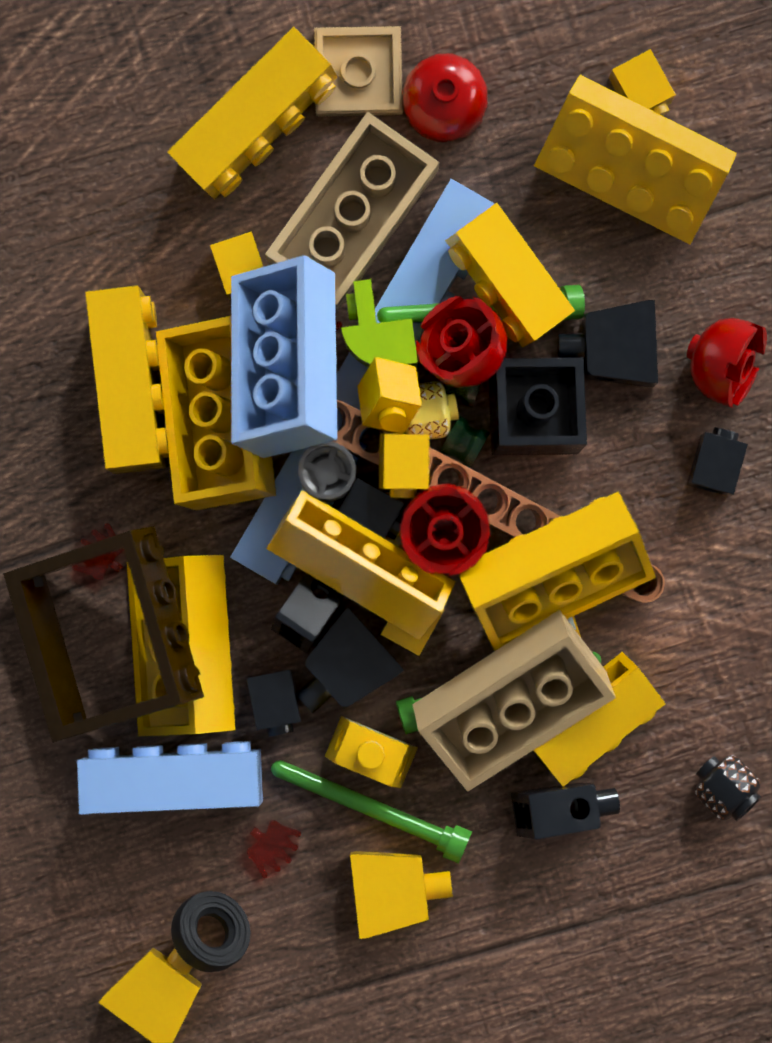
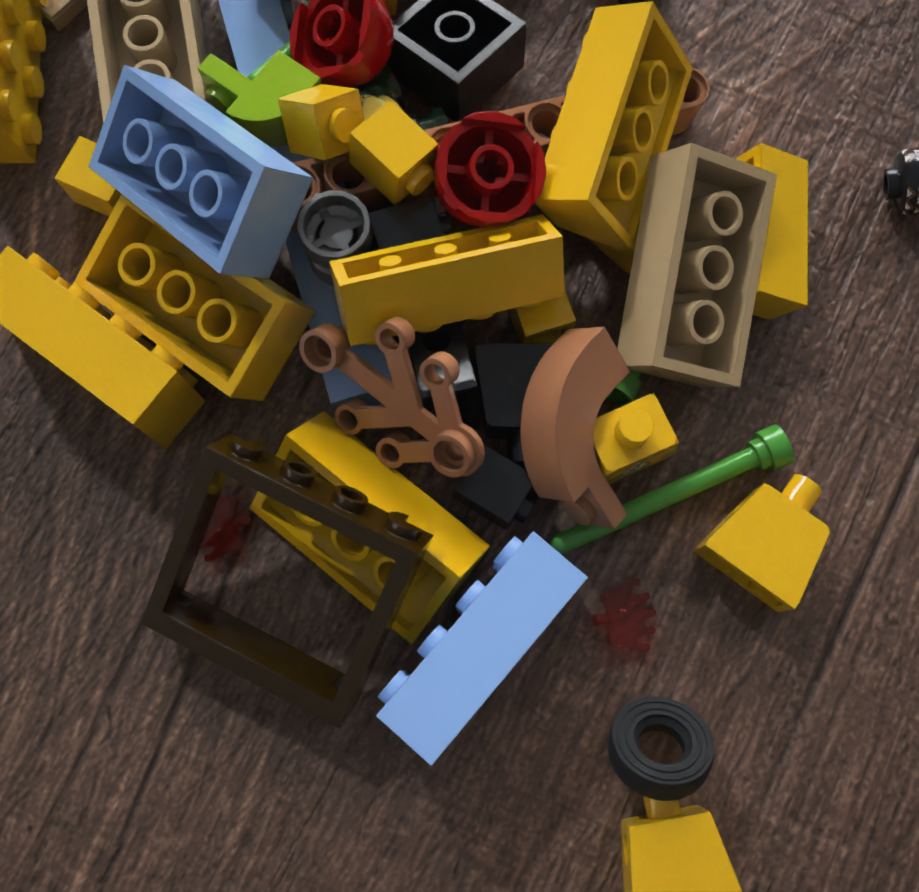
camera: 45 degrees left, 10 degrees down
black torso [511,783,620,840] -> none
none -> nougat plant [299,317,485,477]
none -> nougat arch [520,327,630,529]

